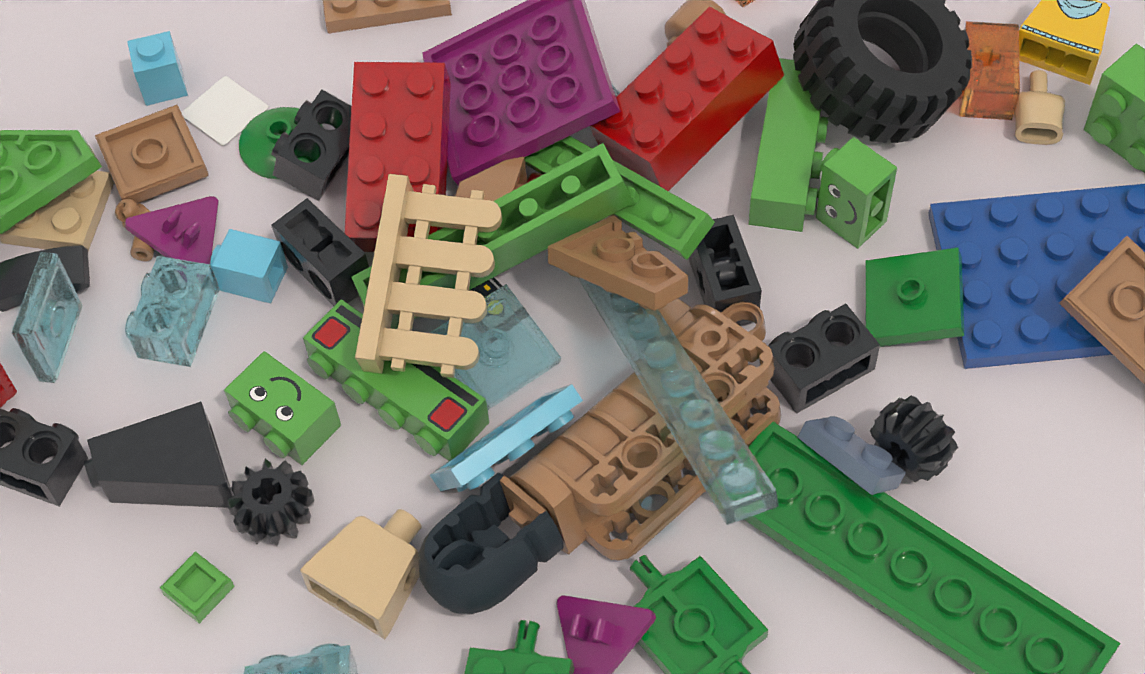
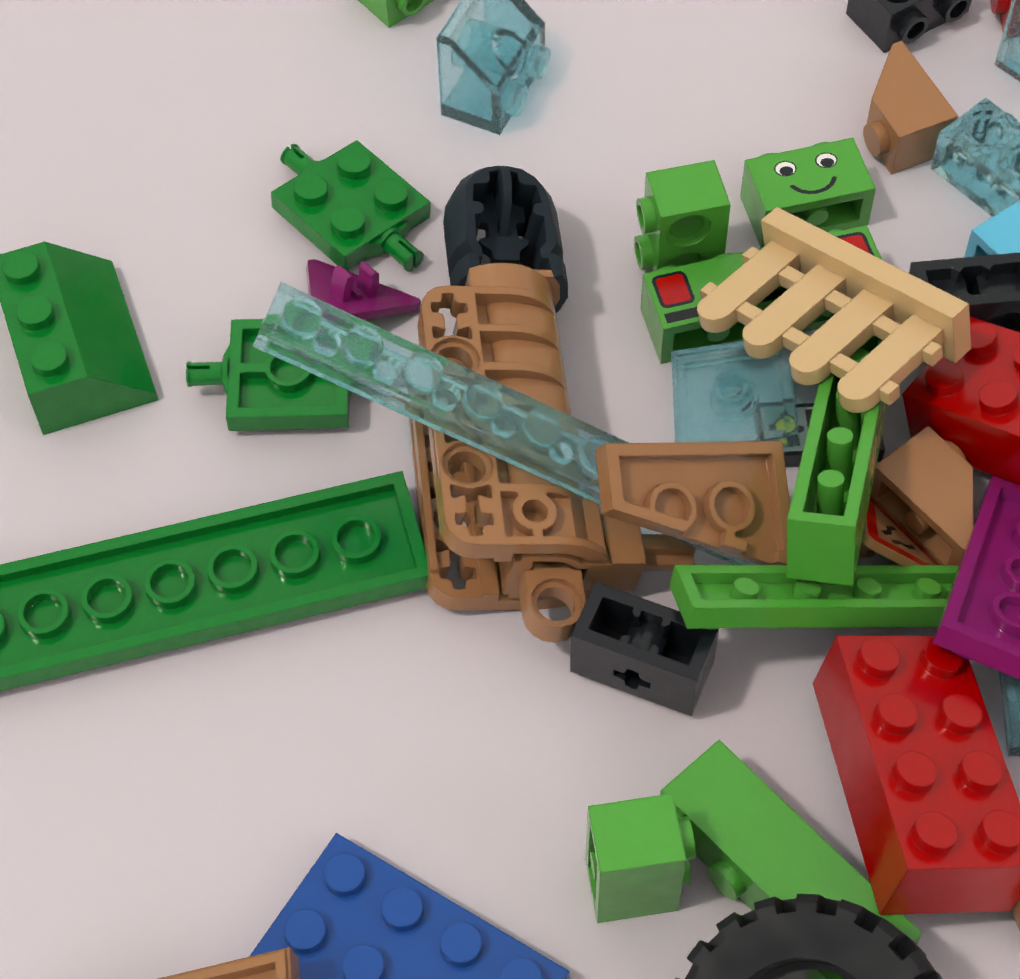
camera: 125 degrees right, 0 degrees up
black slope [84,401,233,508] -> none
bright green tile [160,551,235,624] -> none
black gear [228,458,315,546] -> none
tan torso [300,509,422,640] -> none
medium azure plate [430,384,583,492] -> none
black brick [768,303,880,414] -> none
sand blue plate [797,416,906,495] -> none
green plate [866,247,964,346] -> none
black gear [870,395,958,483] -> none
none -> bright green brick [634,160,731,272]
none -> medium nougat slope [863,41,958,175]

